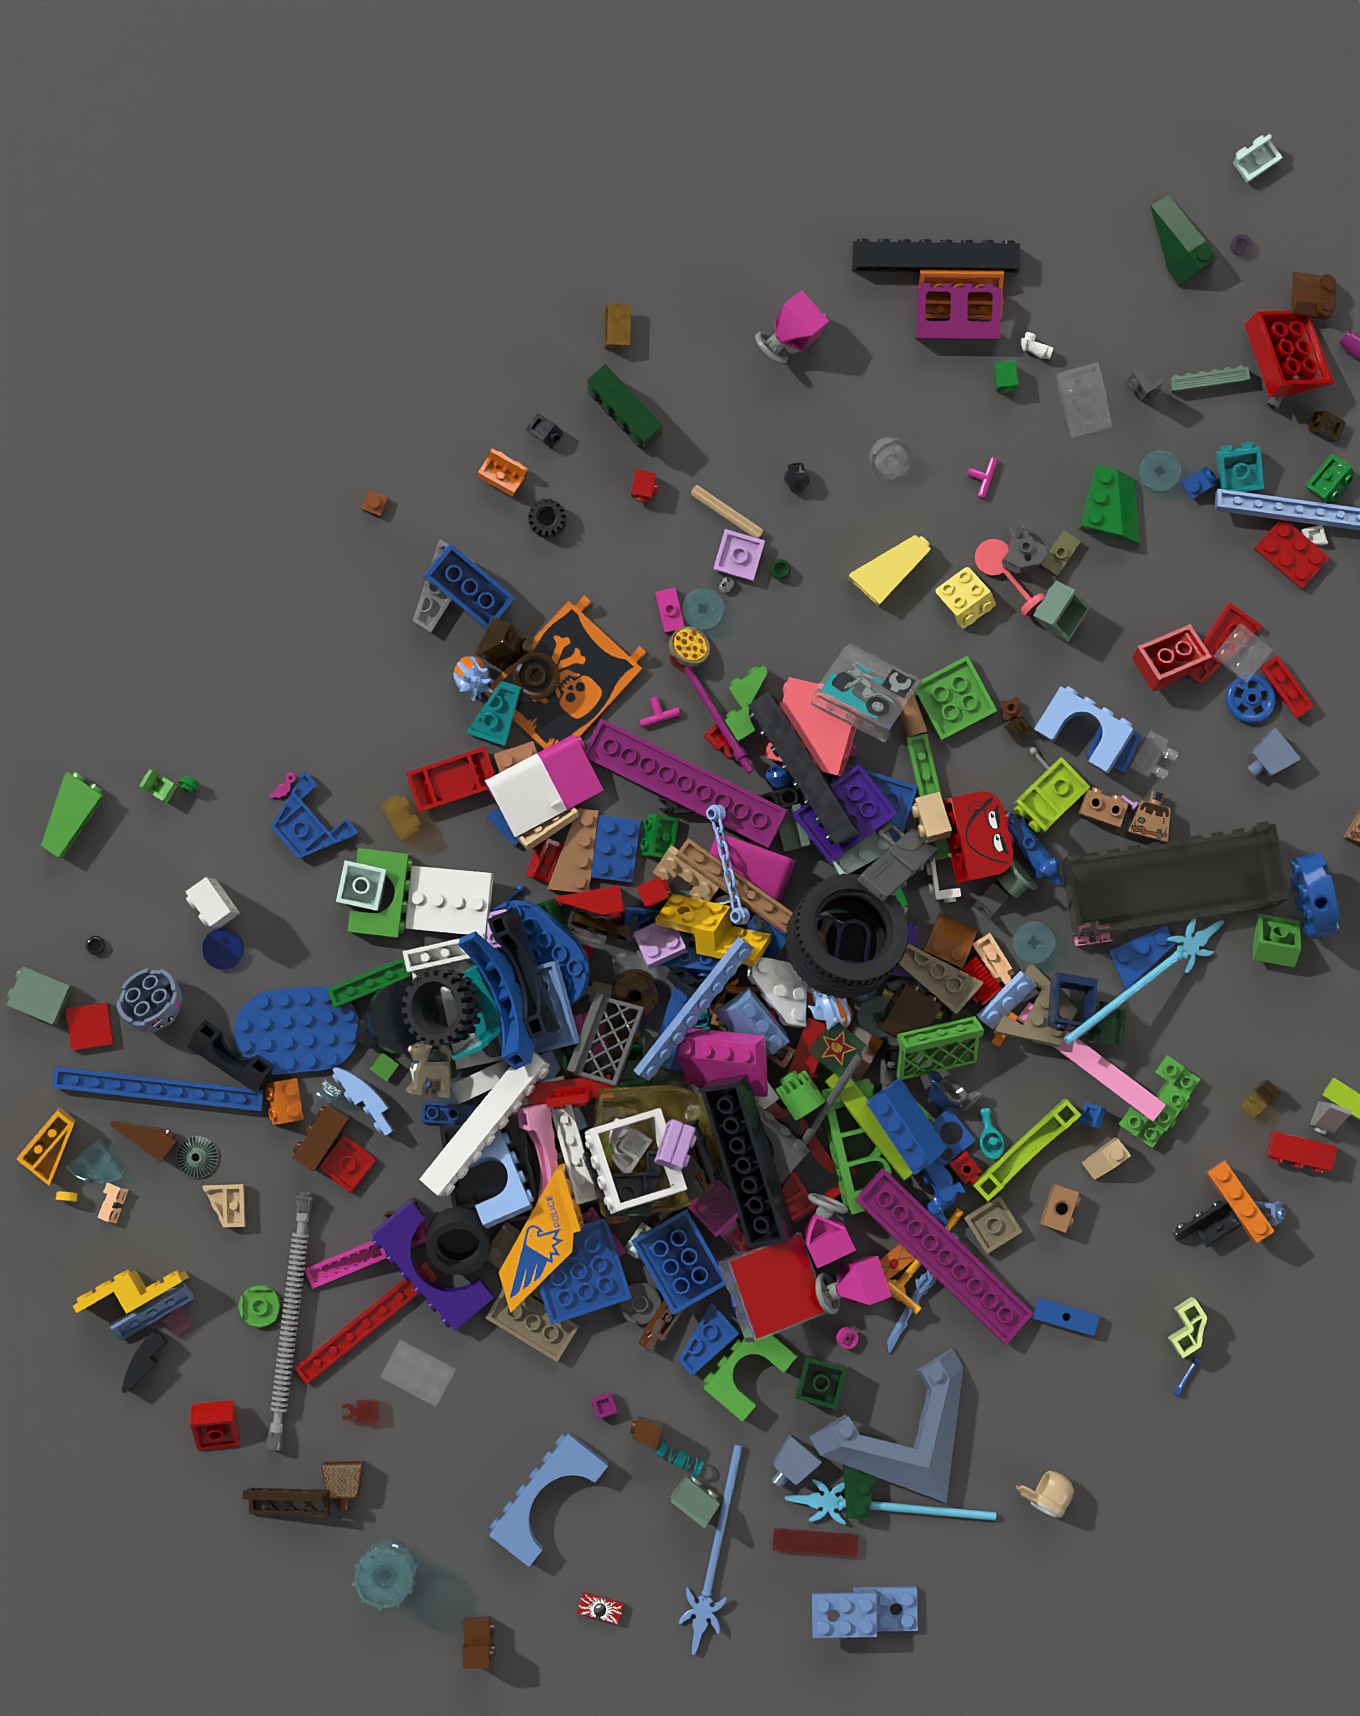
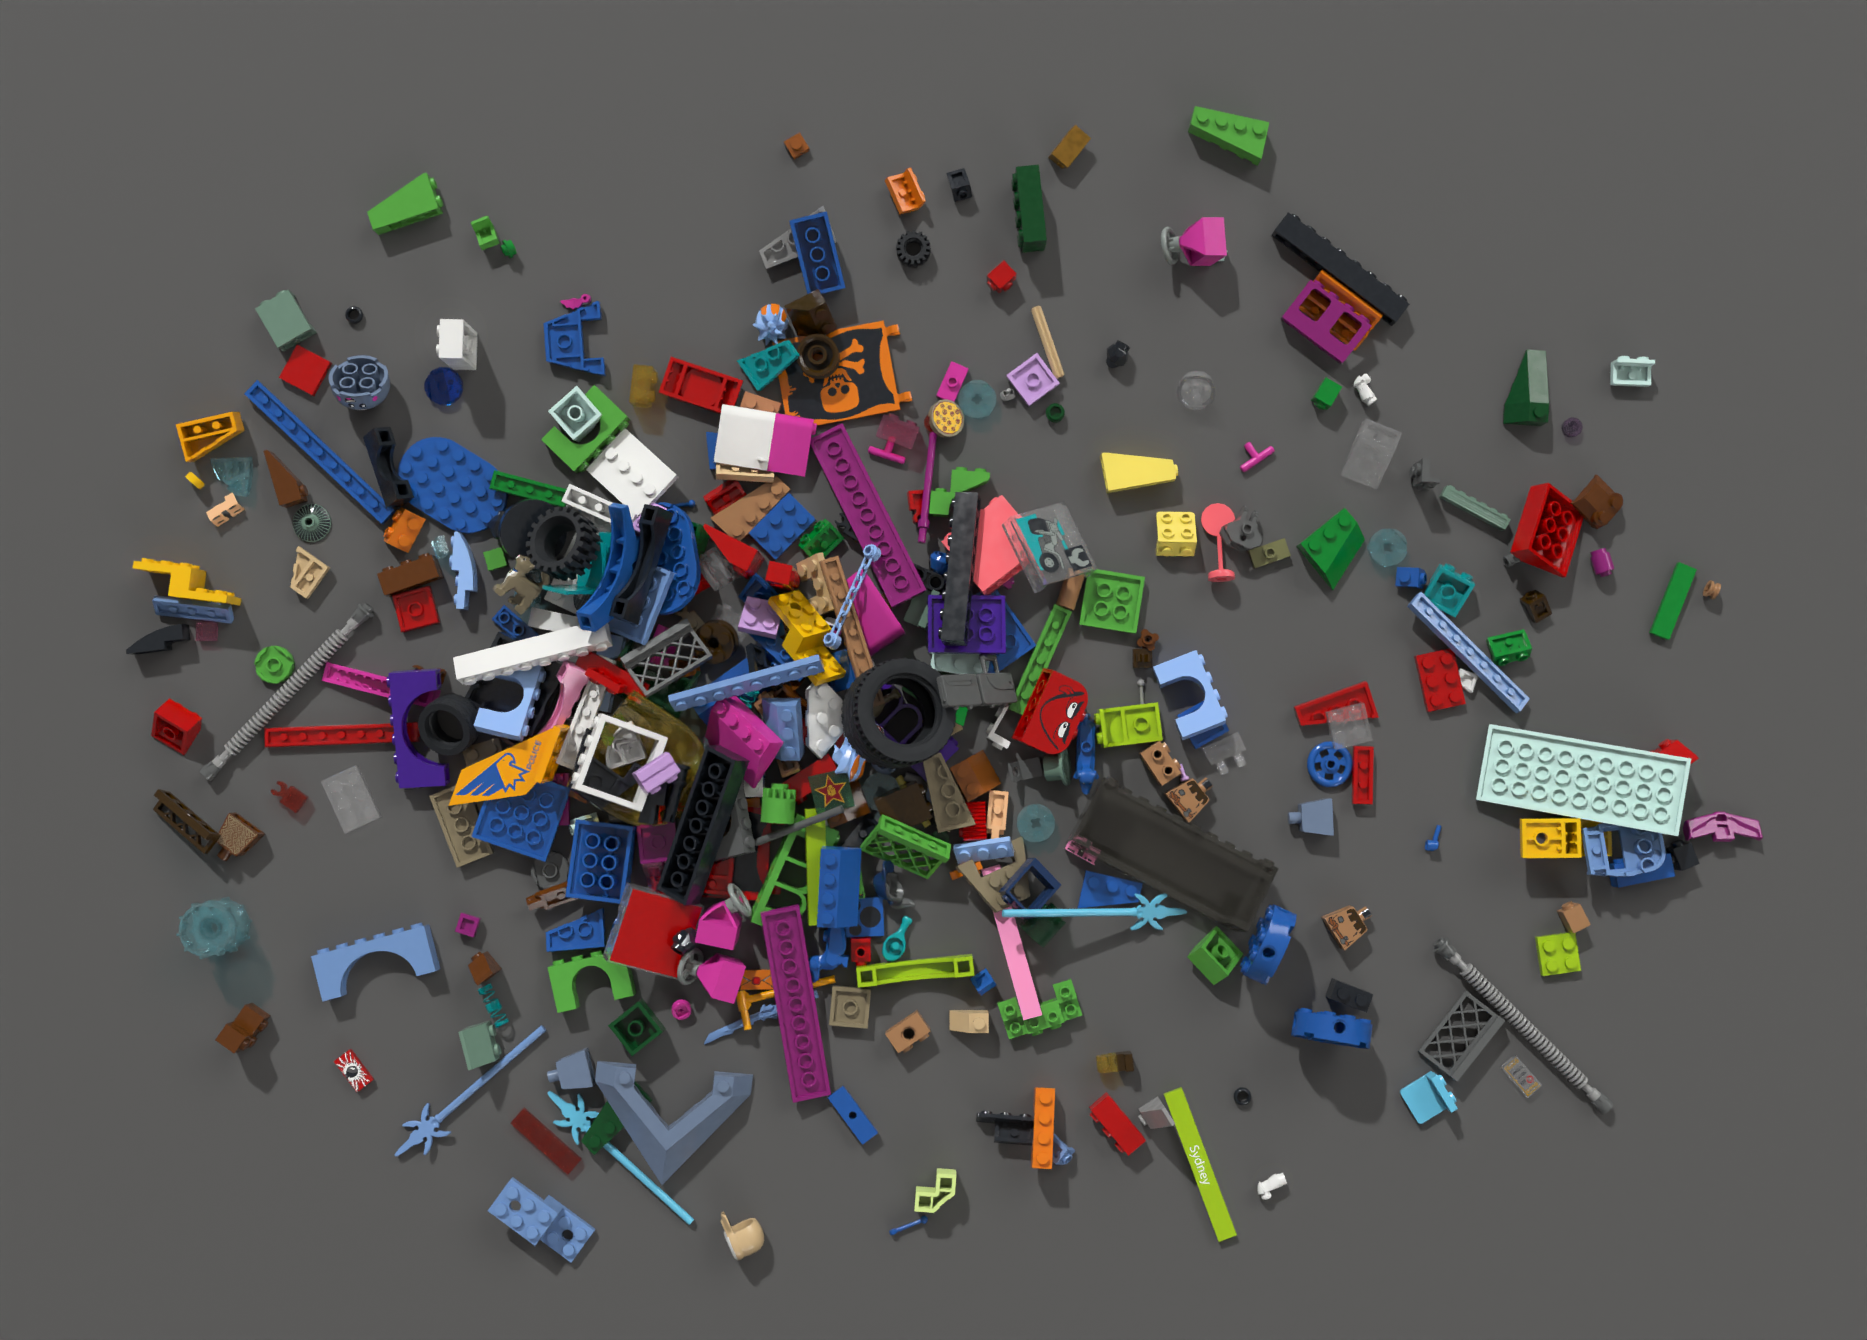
camera: 30 degrees right, 0 degrees up
dark brown plate [571,912,634,942] -> none
tan brick [912,792,952,843] -> none
sand green piece [1033,581,1091,642] -> none
red slope [1132,624,1212,692] -> none
none -> black rock [671,928,697,956]
none -> clear pink bracket [876,413,920,450]
none -> bright green wedge [1188,106,1269,166]

